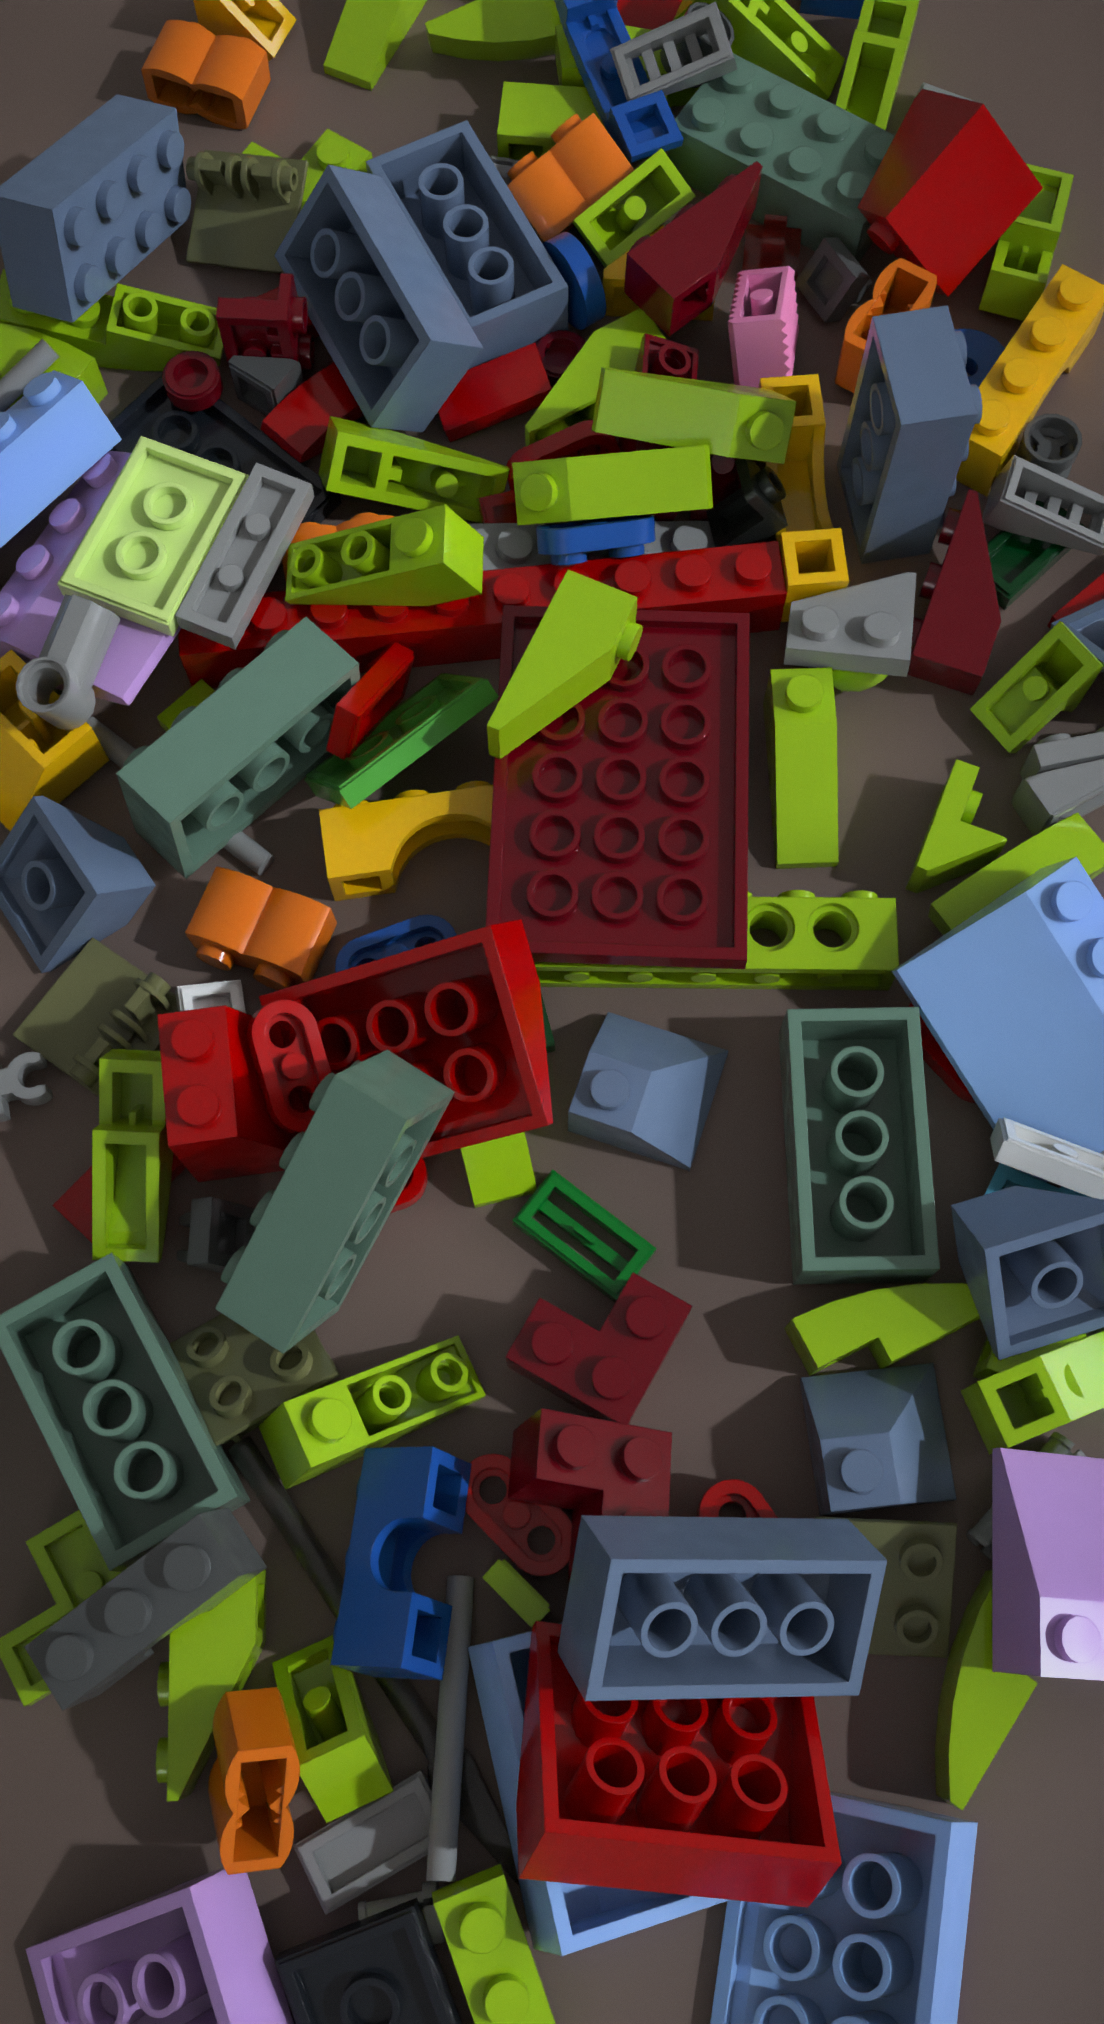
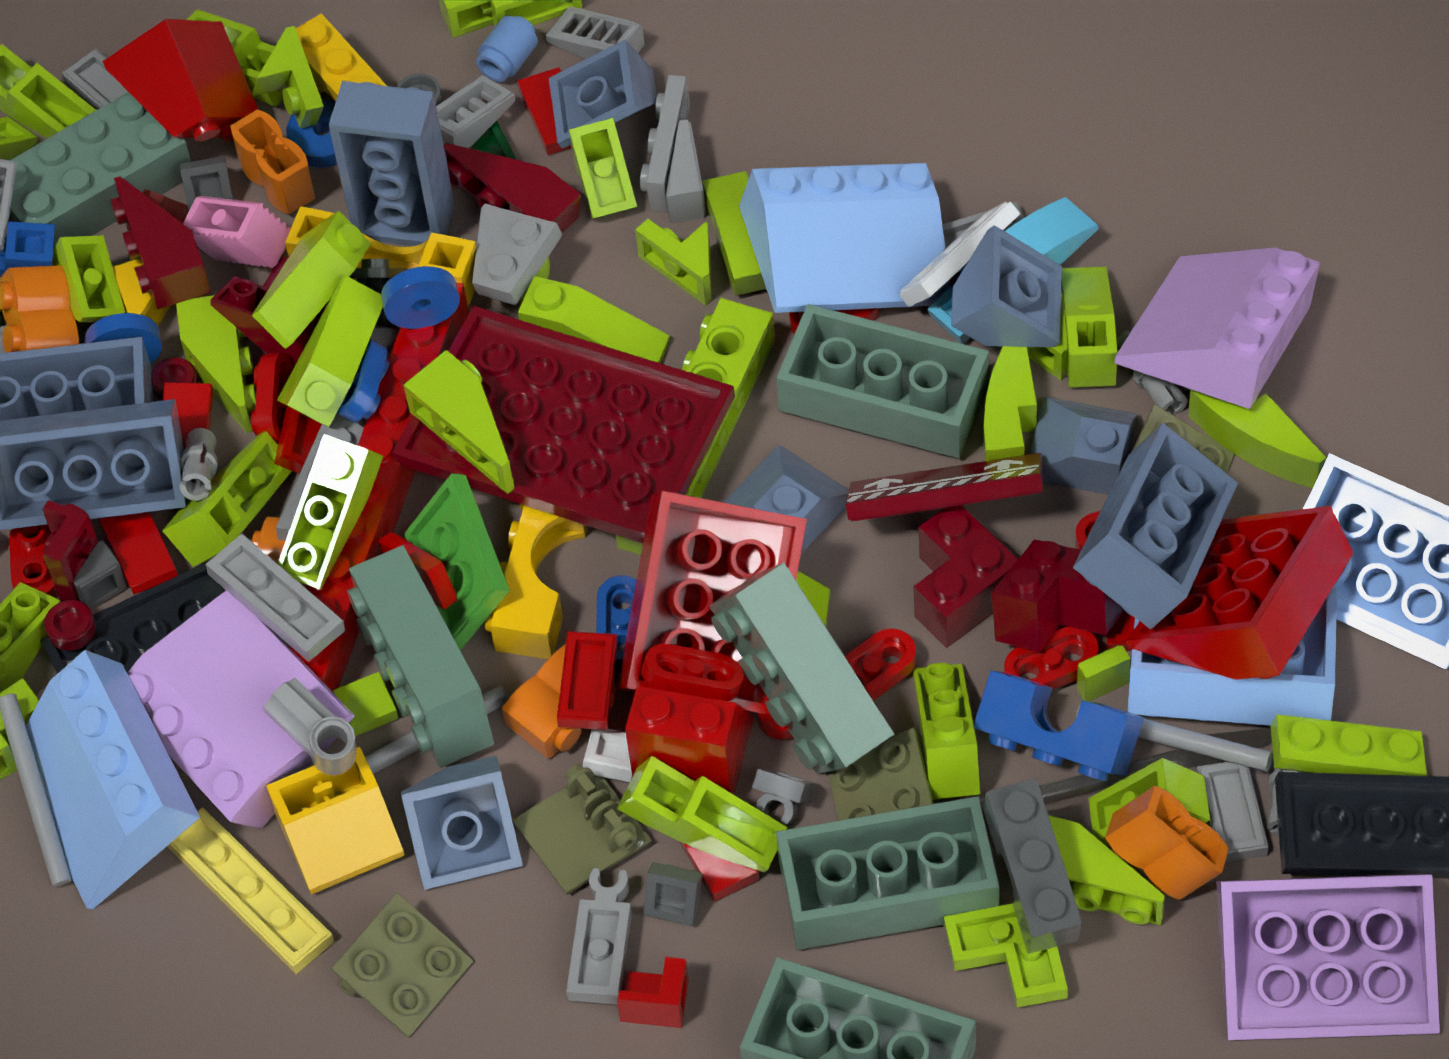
camera: 65 degrees left, 15 degrees down
yellowish green tile [57,436,249,637] -> none
green tile [512,1169,657,1303] -> none
none -> light grey pin [179,428,218,501]
none -> lime slope [252,26,324,128]
none -> blue piece [381,266,460,329]
none -> red tile [557,631,618,730]
none -> dark grey tile [643,862,702,926]
none -> red plate [844,628,916,701]
none -> dark red tile [845,452,1044,522]

